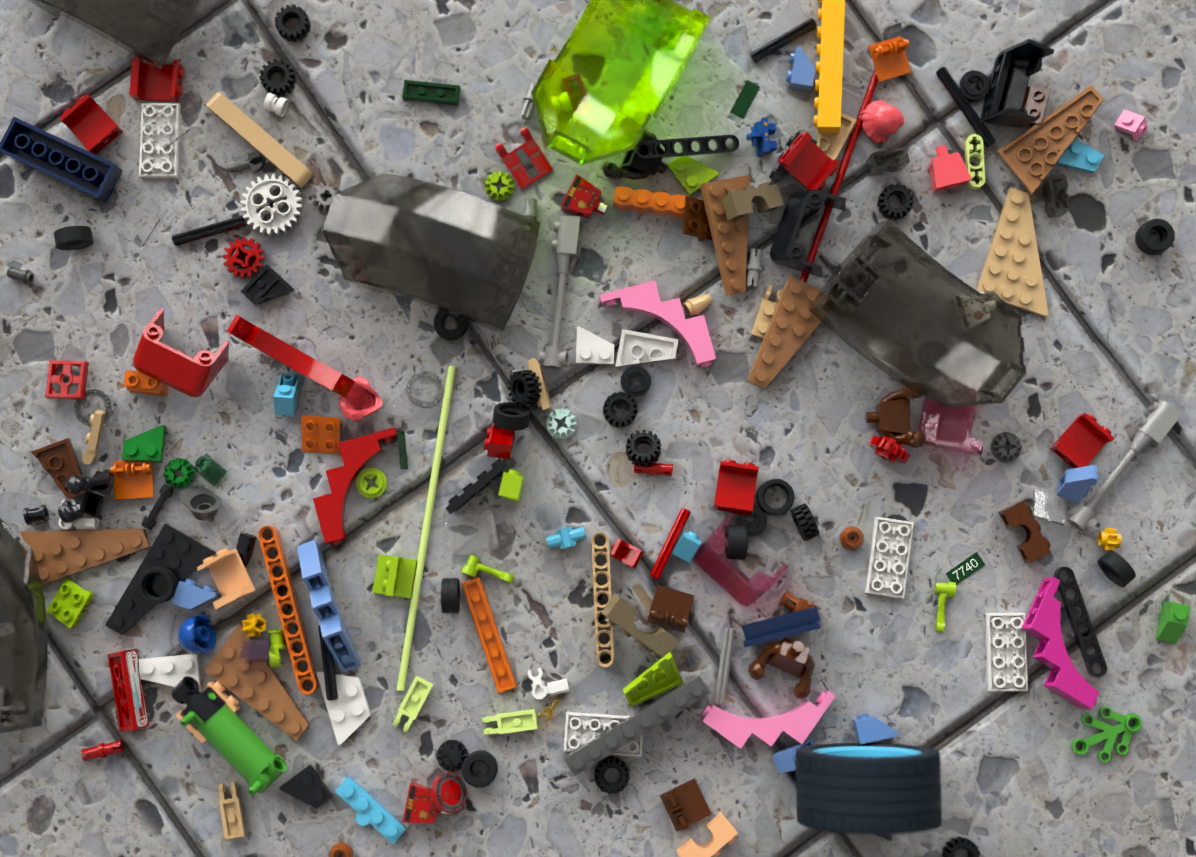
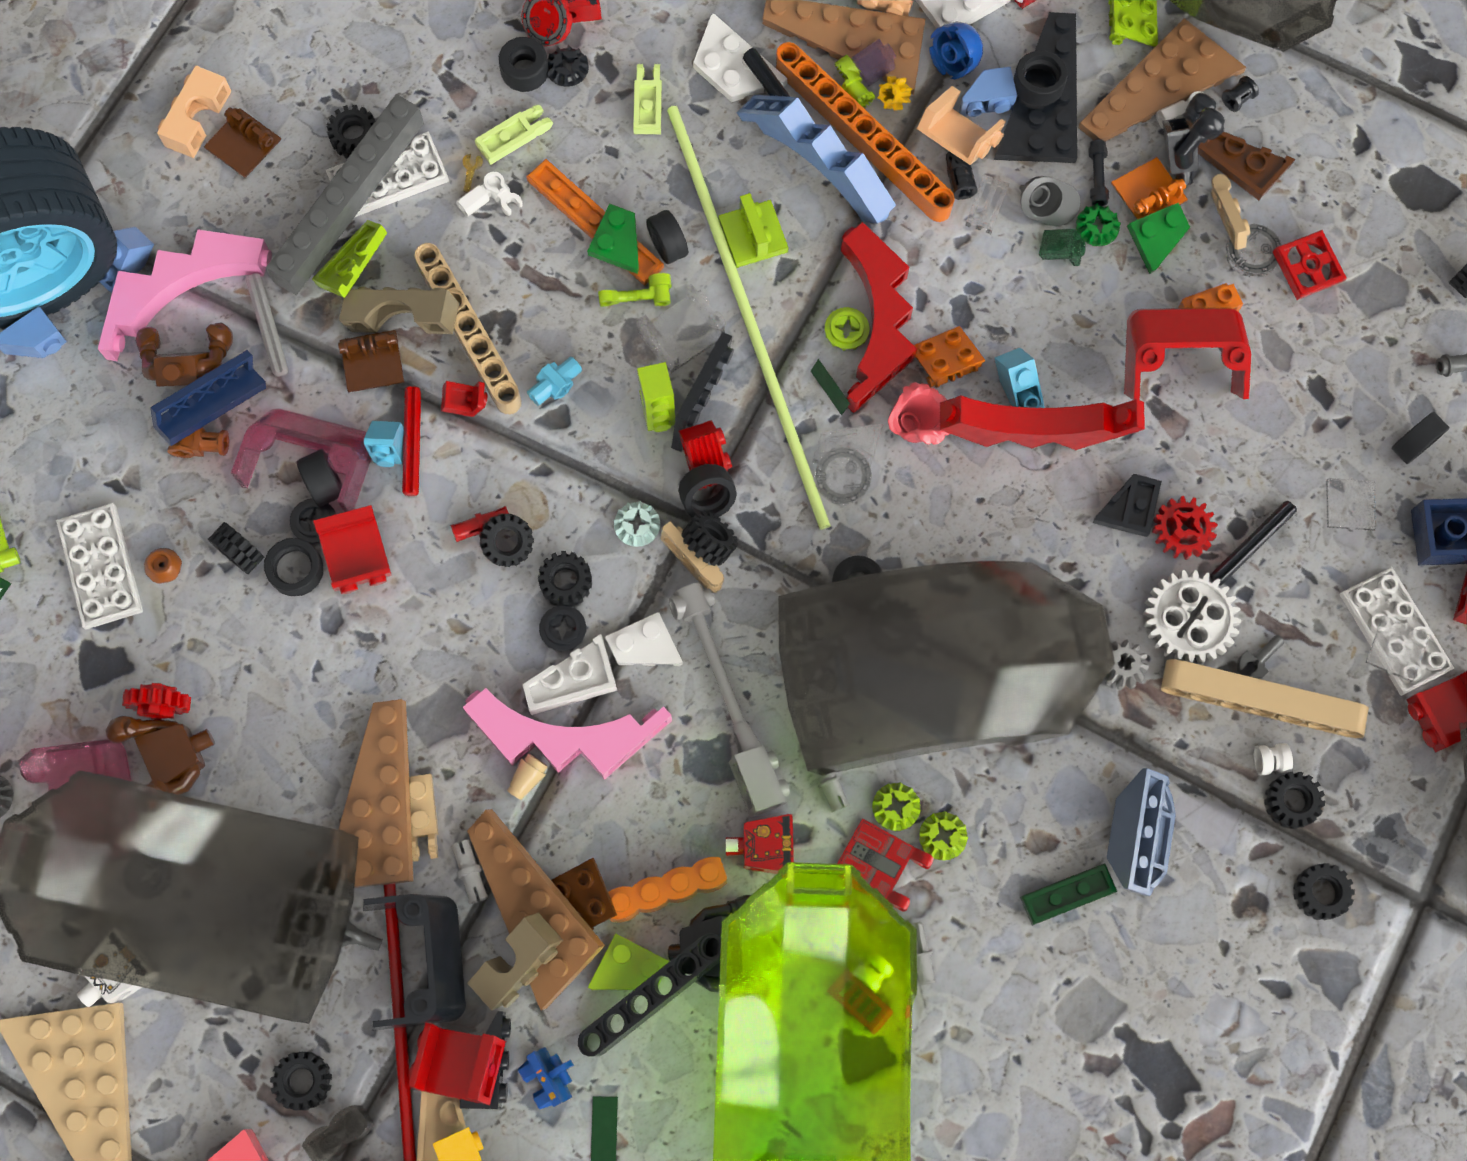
camera: 155 degrees right, 10 degrees down
none -> green wing [587,203,639,274]
none -> lime gear [919,811,968,861]
none -> sand blue wedge [1107,768,1176,896]

